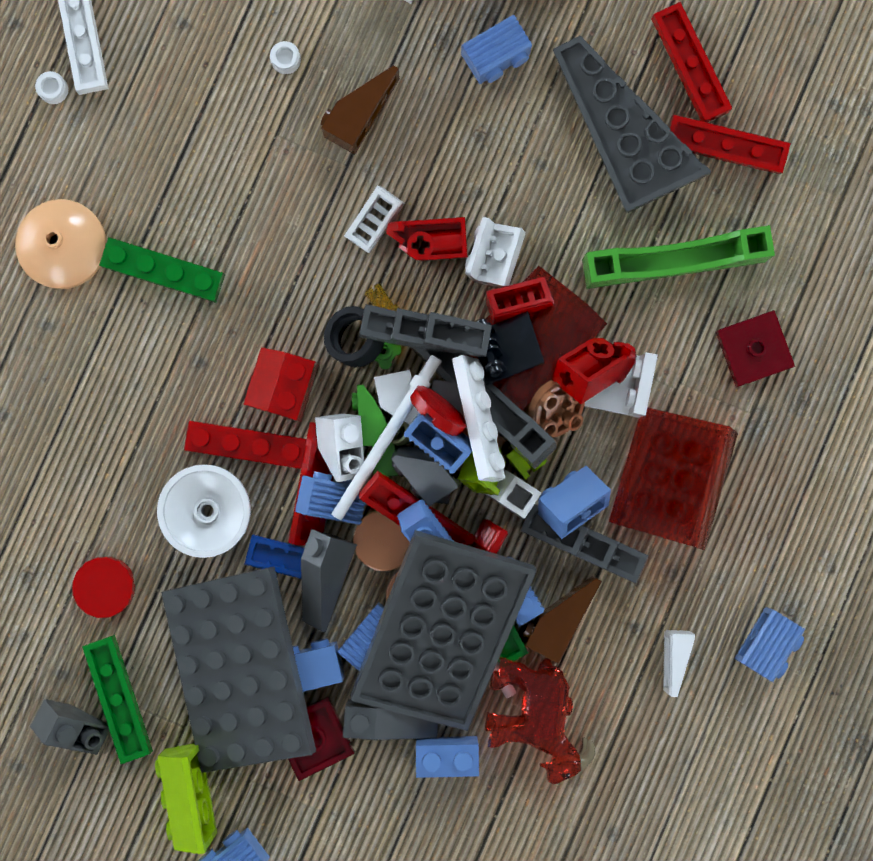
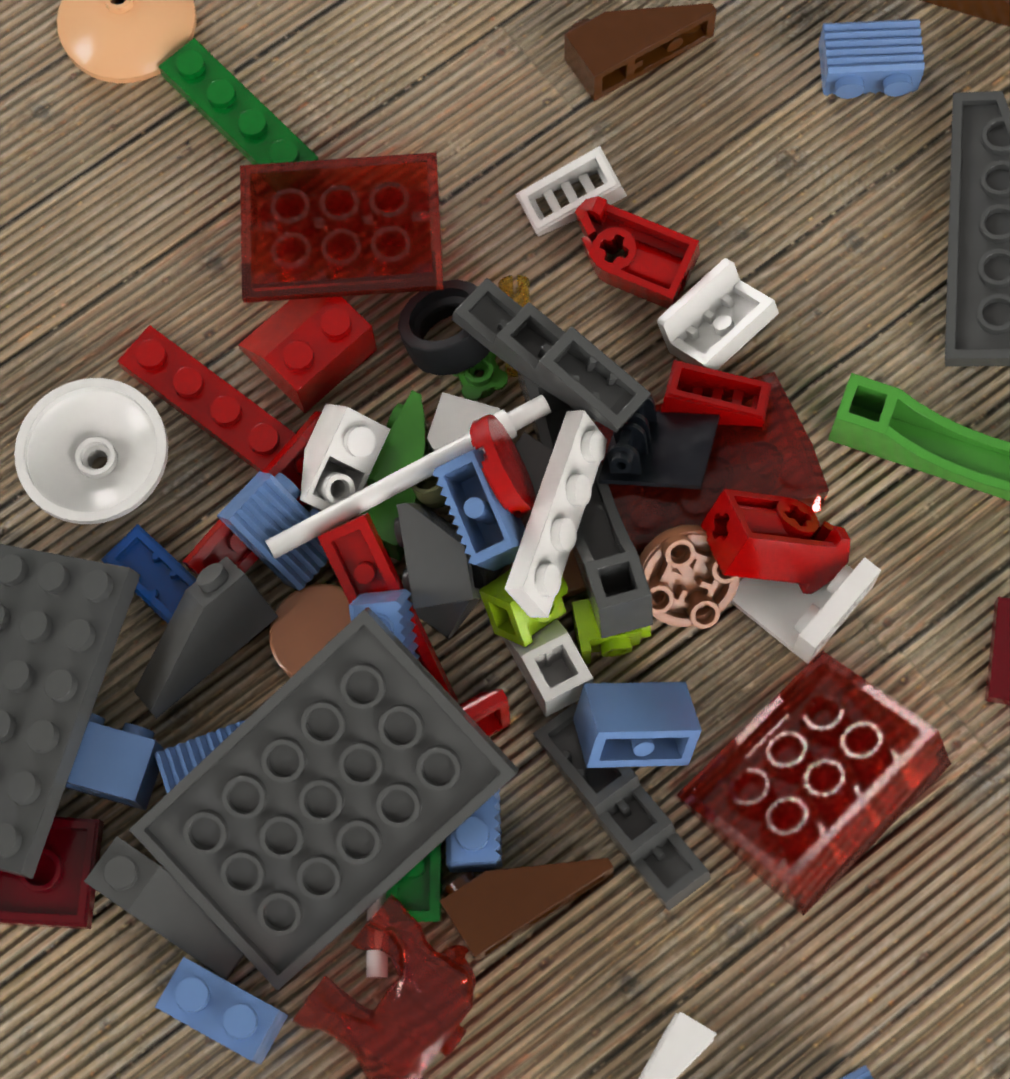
camera: 35 degrees right, 15 degrees down
none -> clear red slope [240,152,444,303]

